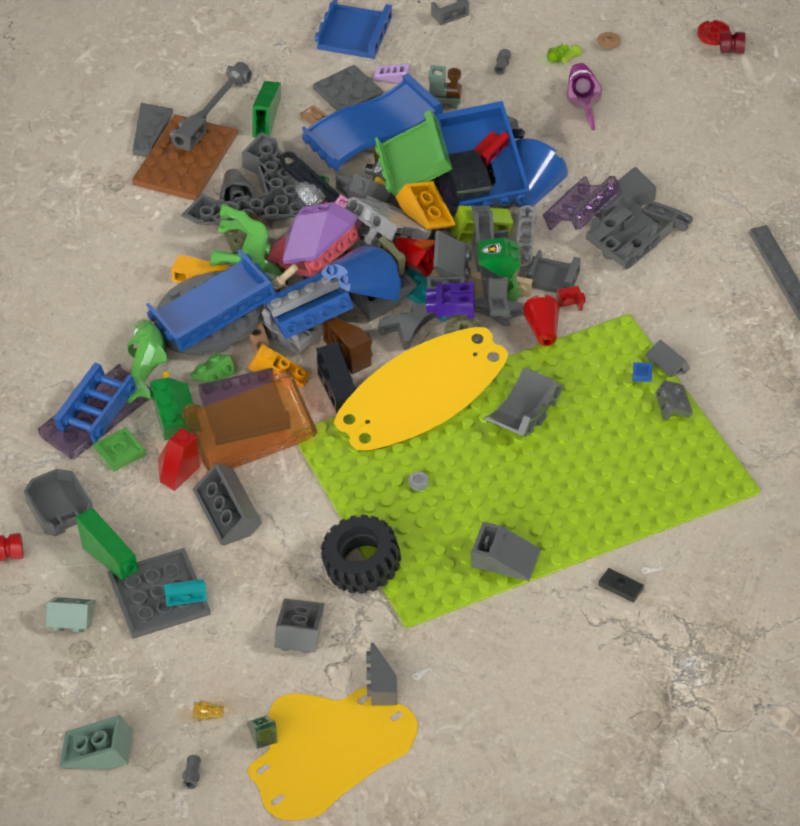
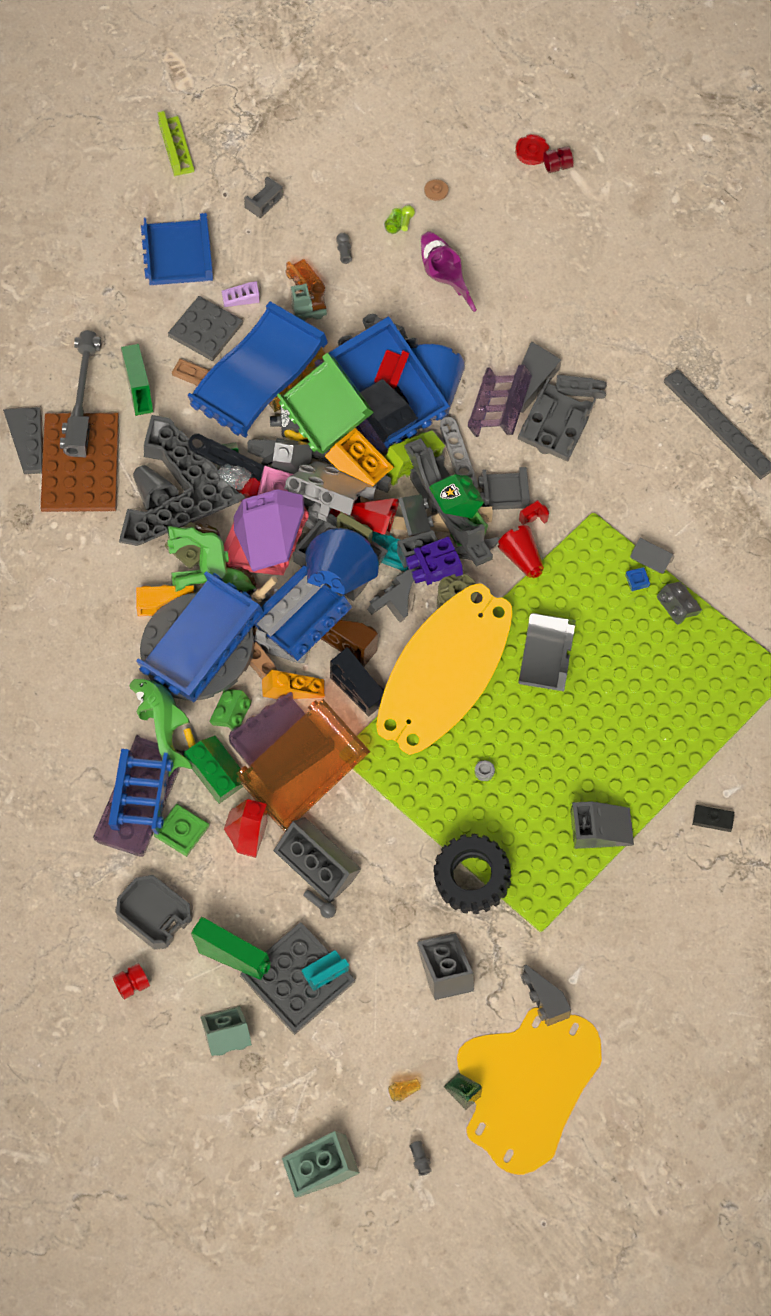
camera: 25 degrees left, 15 degrees up
none -> clear orange bracket [285,259,324,295]
none -> dark grey bar [303,890,336,919]

